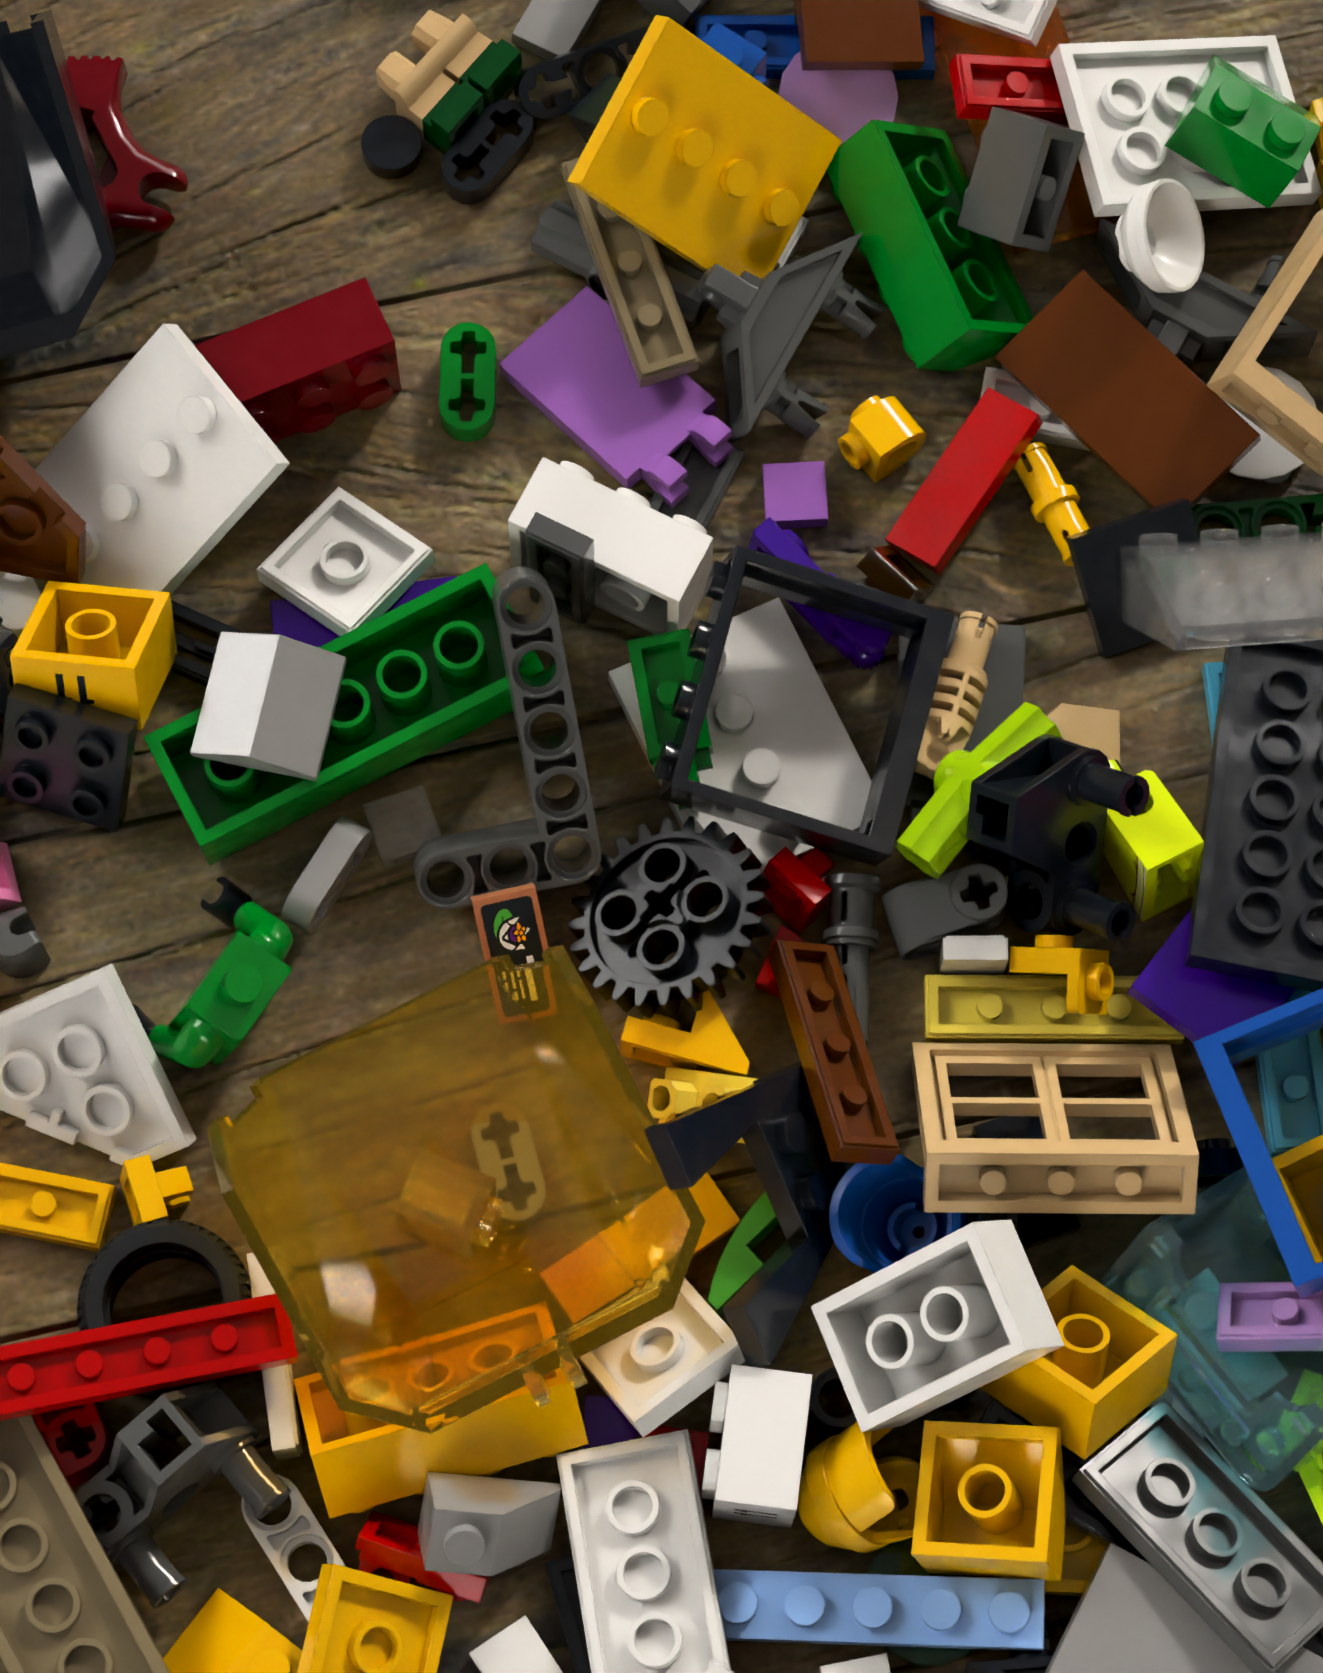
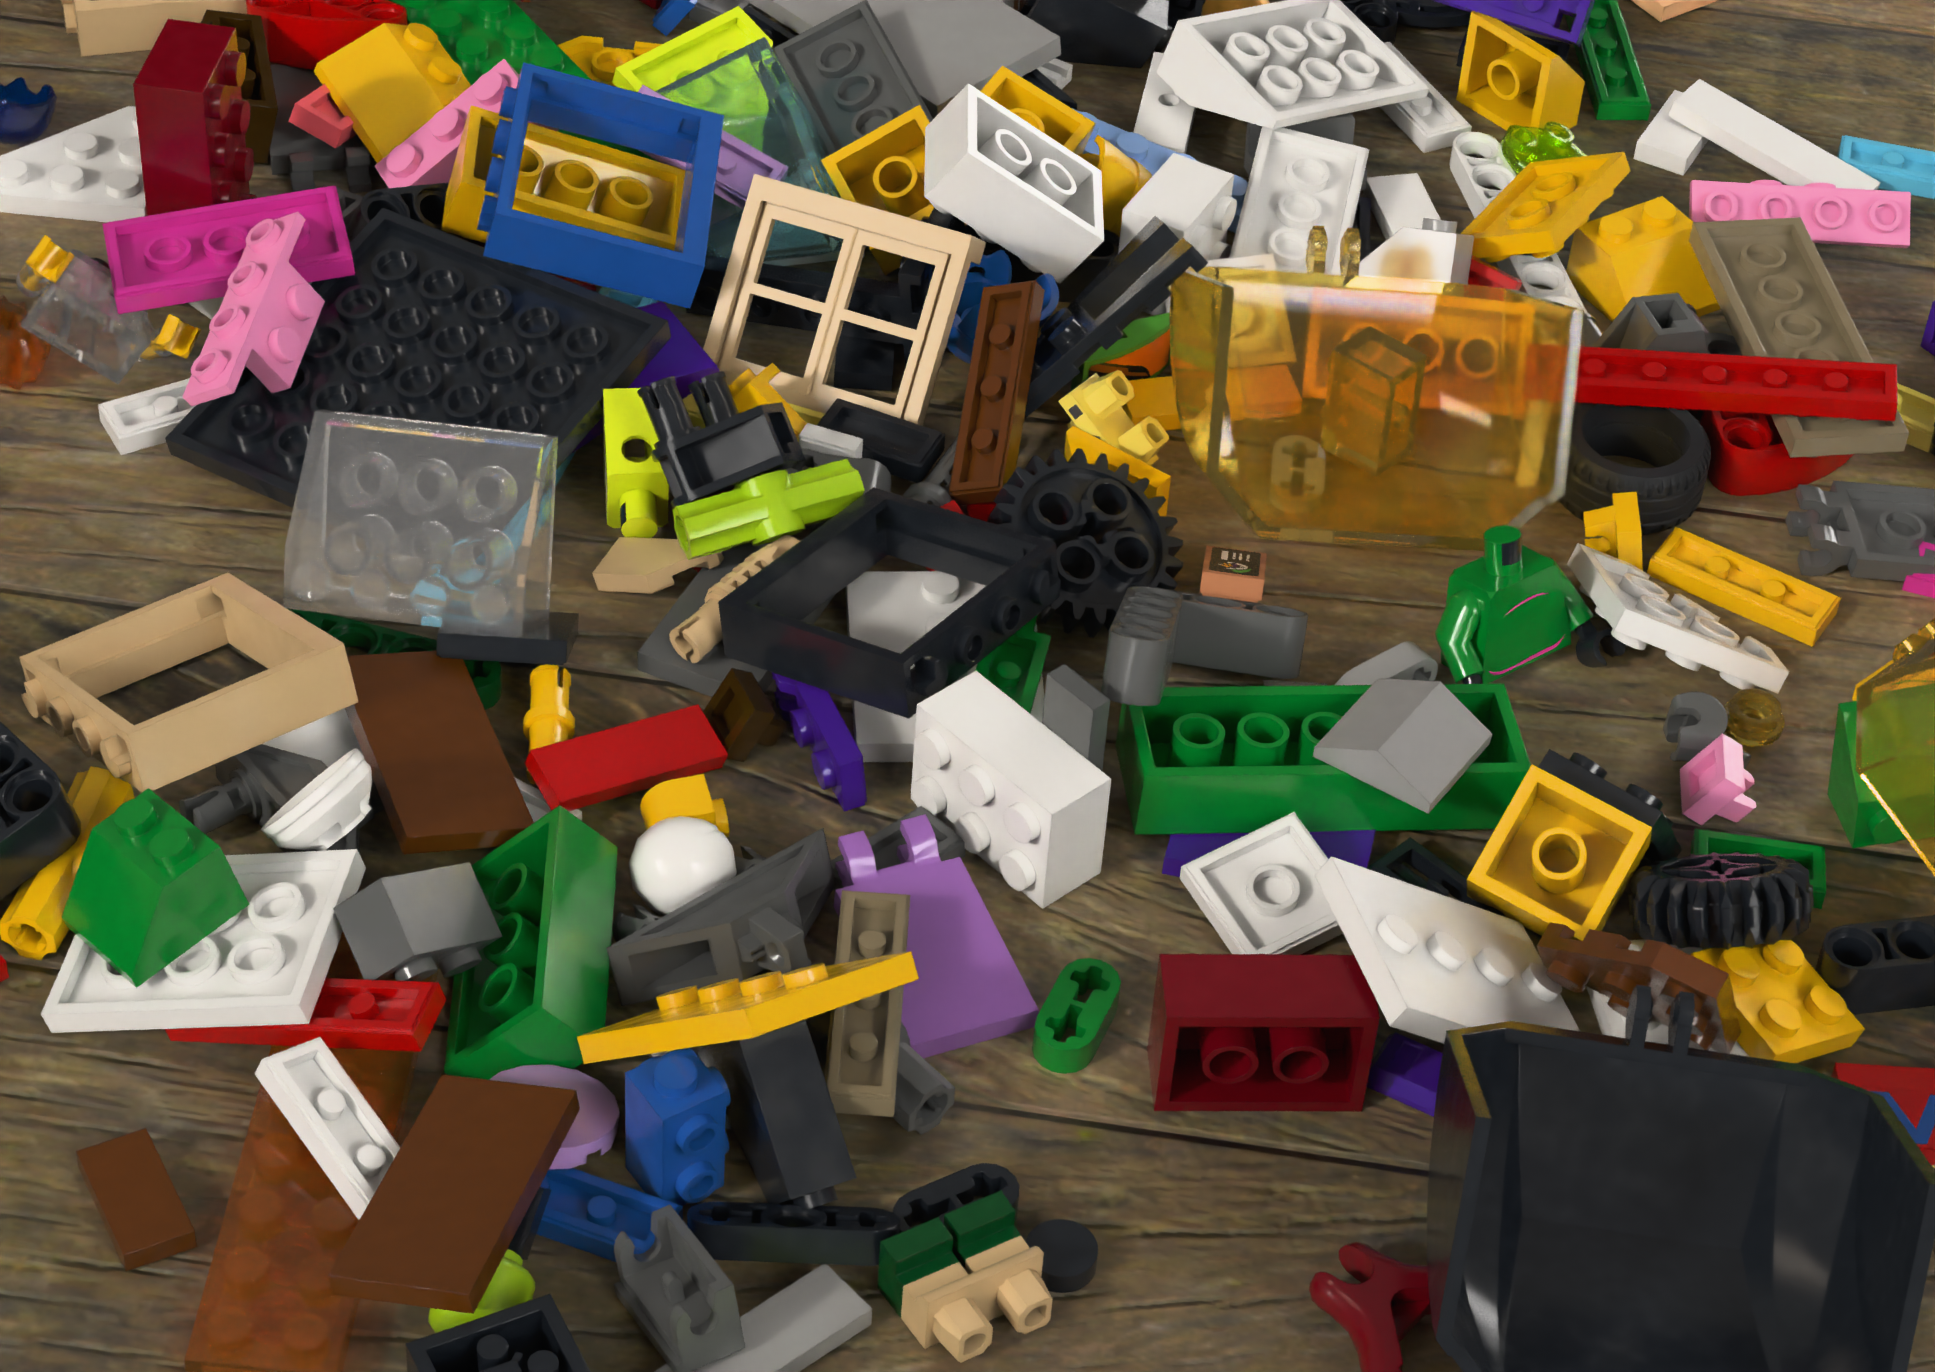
camera: 160 degrees left, 30 degrees down
medium lavender tile [762,461,828,529] -> none
none -> white hair [629,816,737,915]
none -> black tile [817,398,945,483]

